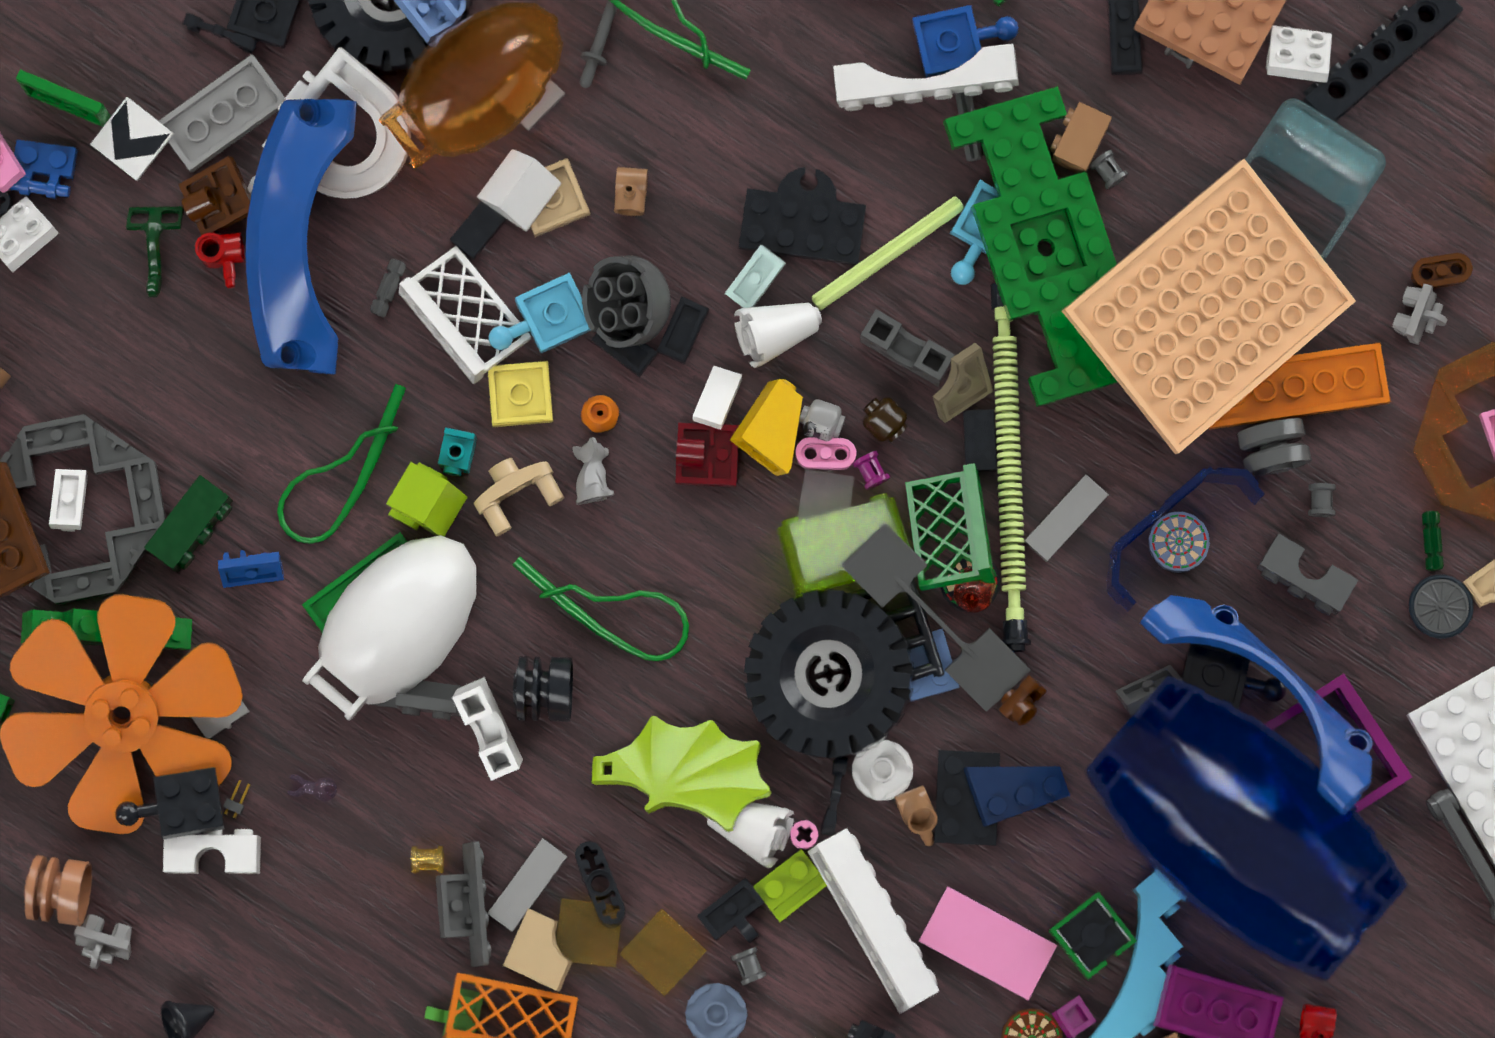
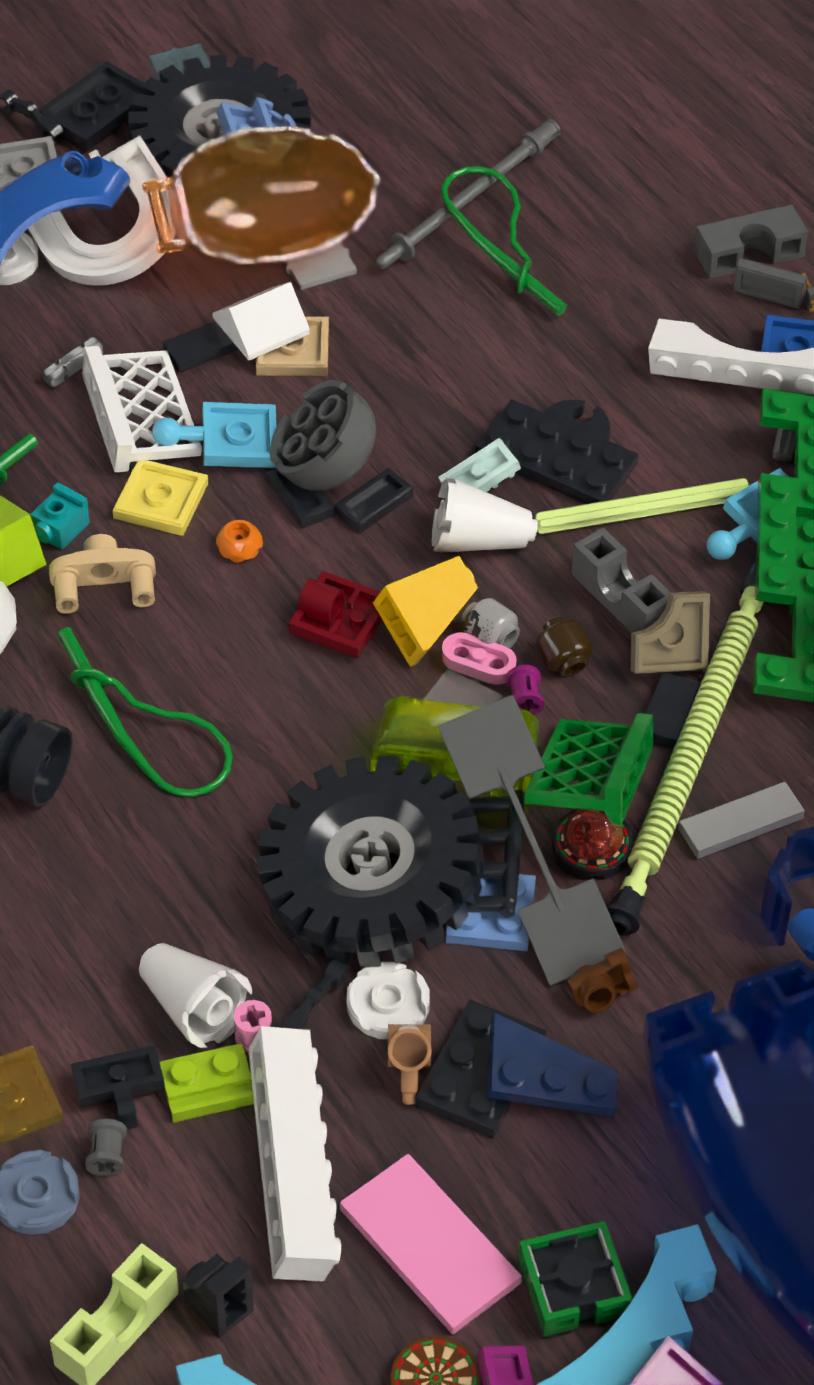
camera: 20 degrees right, 30 degrees down
light grey animal [572,437,614,505] -> none
lime animal [592,716,772,832] -> none
medium nougat piece [614,167,648,216] -> none
white tile [693,366,742,430] -> none

